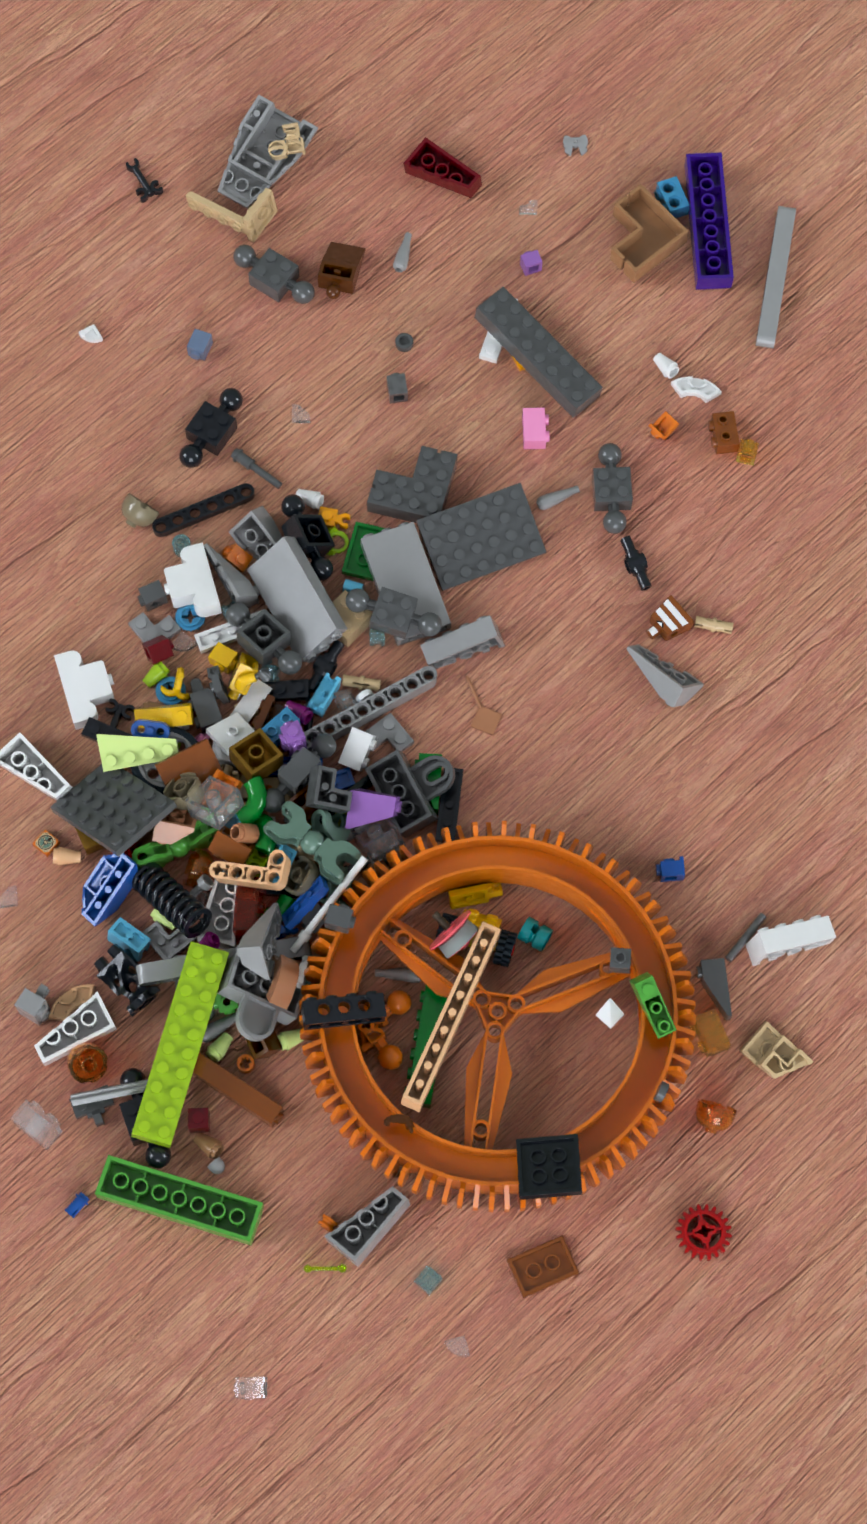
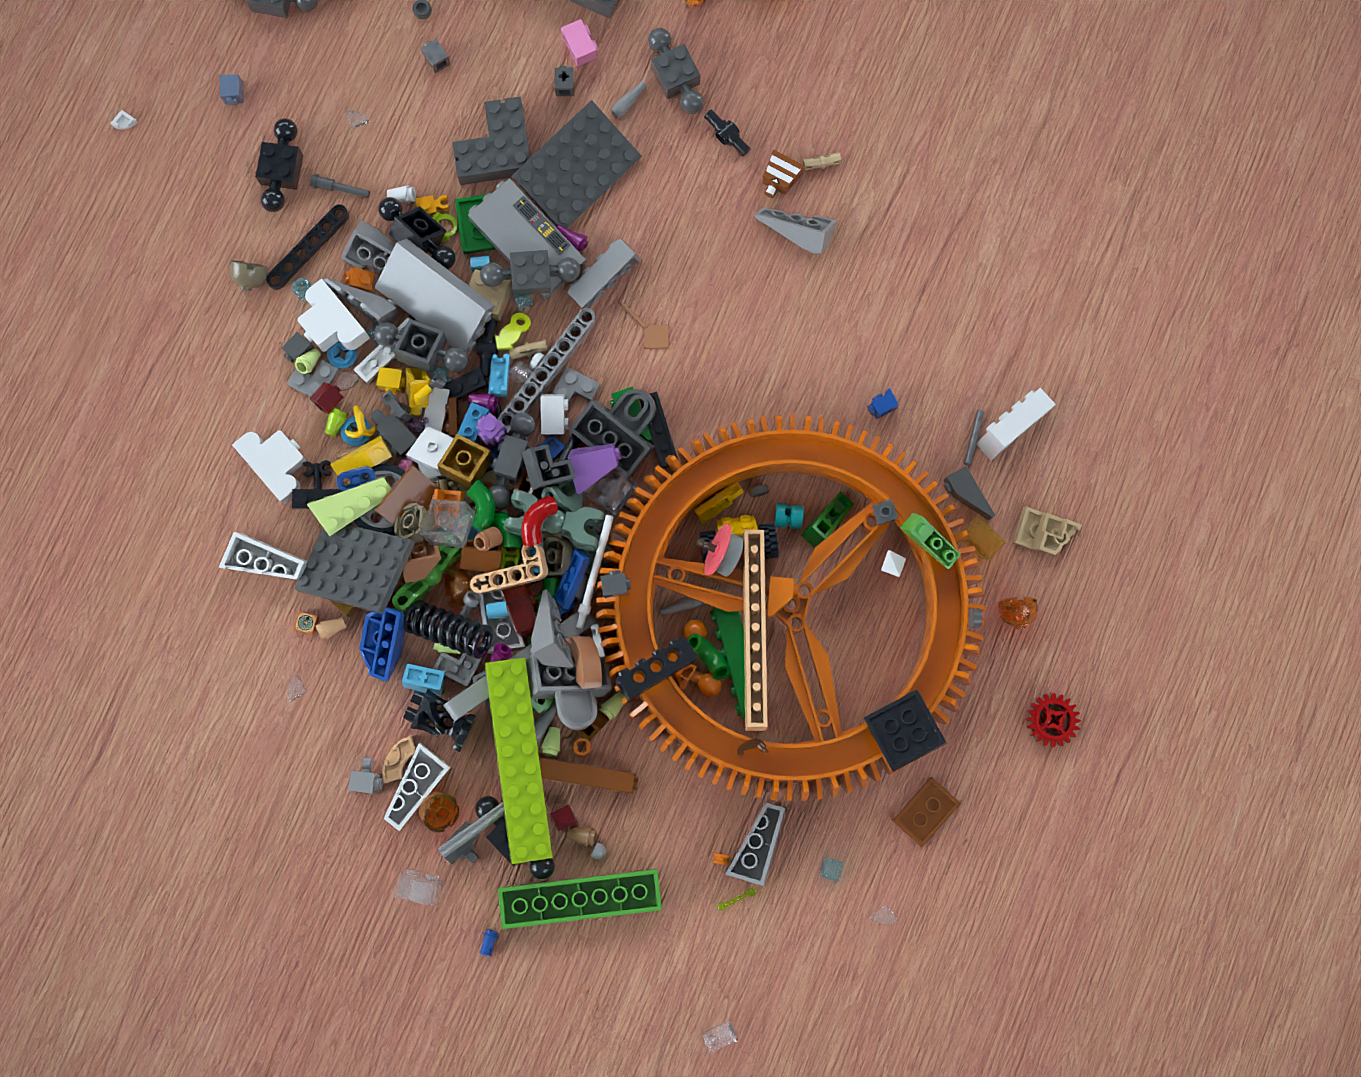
camera: 25 degrees left, 10 degrees up
none -> yellowish green cone [295,348,321,374]
none -> clear purple piece [408,417,429,435]
none -> medium azure brick [486,601,508,620]
none -> neon yellow brick [494,313,531,350]
none -> dark grey sticker [513,196,571,255]
none -> red cylinder [521,496,558,546]
none -> dark grey brick [555,66,574,96]
none -> magenta cone [556,225,588,252]
none -> green cylinder [687,633,731,680]
none -> dark grey tile [749,485,769,497]
none -> orange slope [767,576,797,619]
none -> green slope [801,491,854,548]

